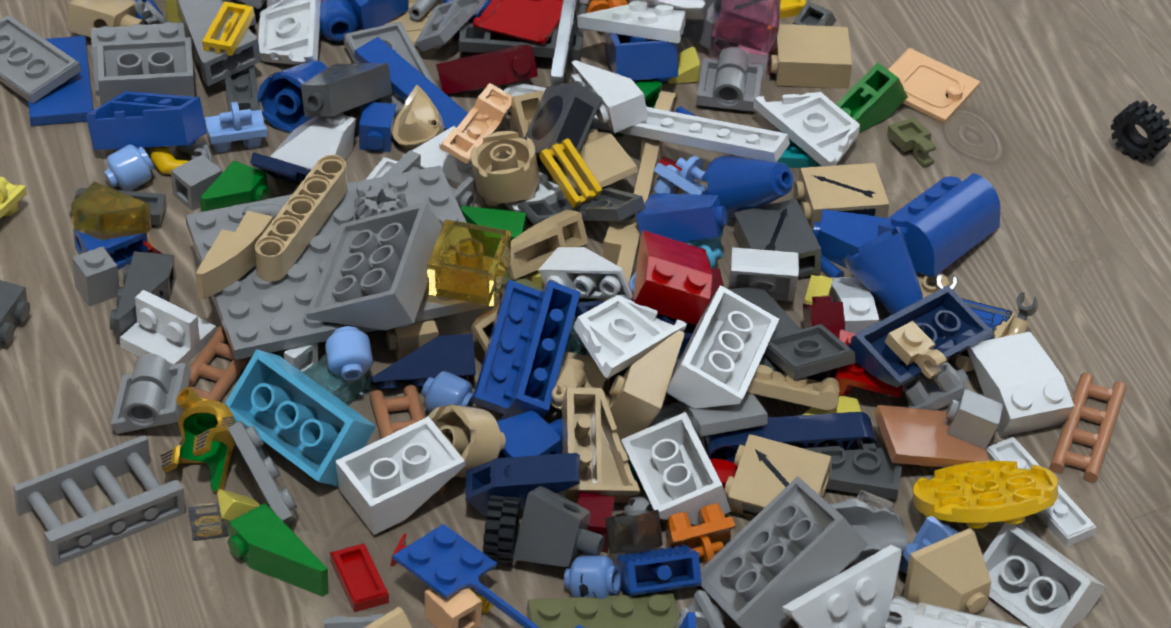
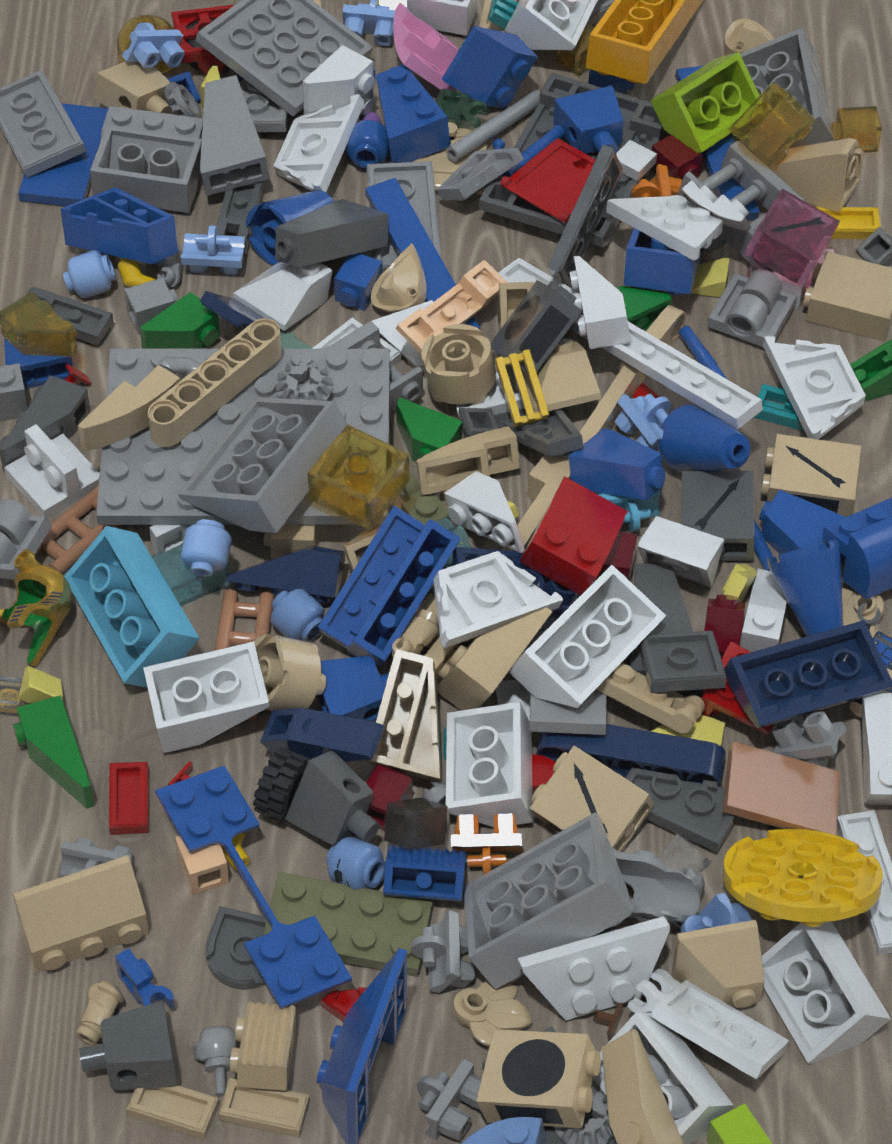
camera: 20 degrees right, 10 degrees up
yellow tile [202,2,254,56] -> none
light grey wing [228,421,298,524] -> none
dark red slope [436,44,538,94] -> none
tan plate [885,321,947,379] -> none
light grey brick [945,388,1003,450] -> none

